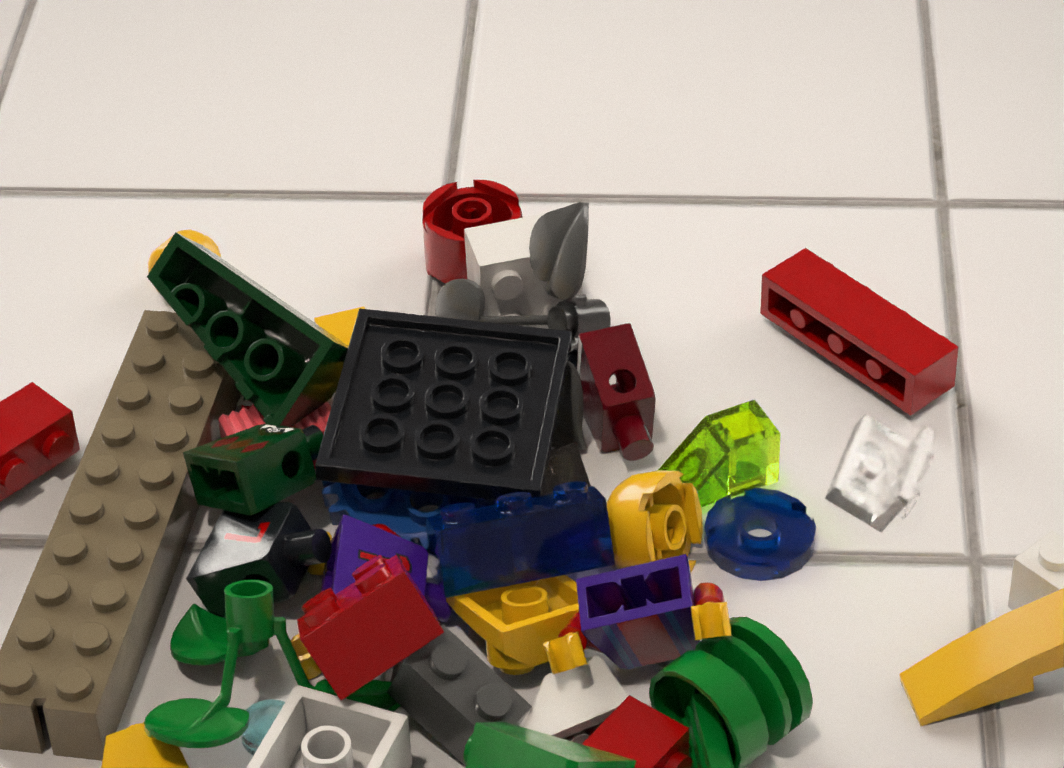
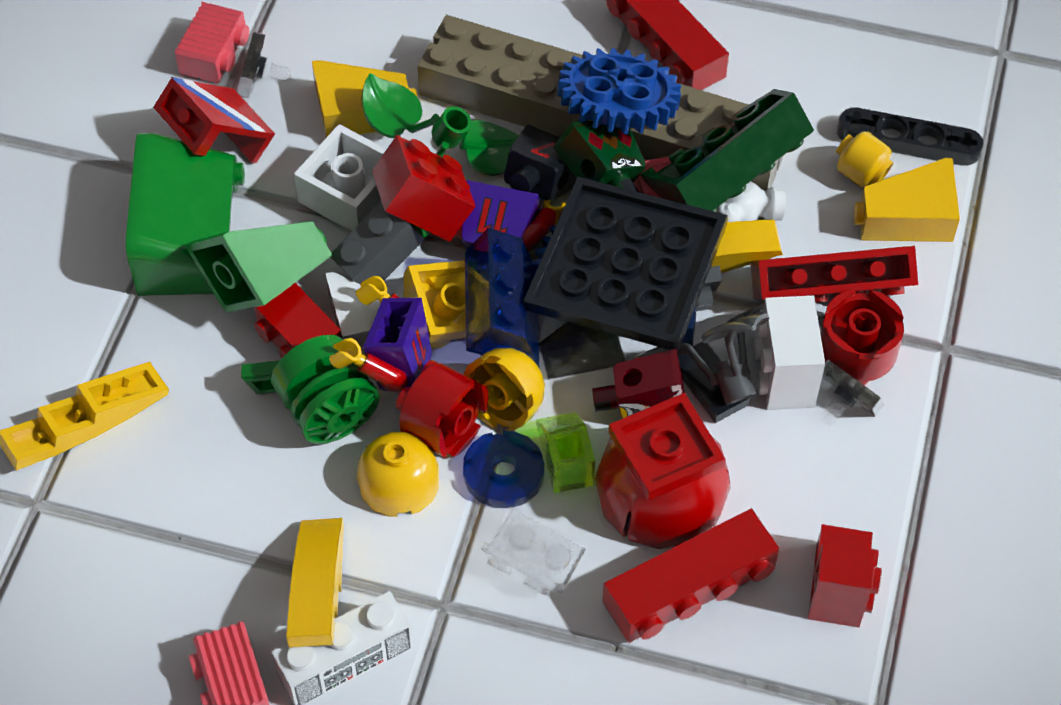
camera: 100 degrees right, 15 degrees up
none -> yellow cylinder [357,432,439,517]
none -> red brick [396,360,489,458]
none -> blue gear [557,48,681,134]
none -> red plate [594,393,730,549]
none -> red brick [750,246,919,302]
none -> red brick [808,524,882,628]
none -> black beam [837,107,984,166]
none -> yellow slope [853,158,960,242]

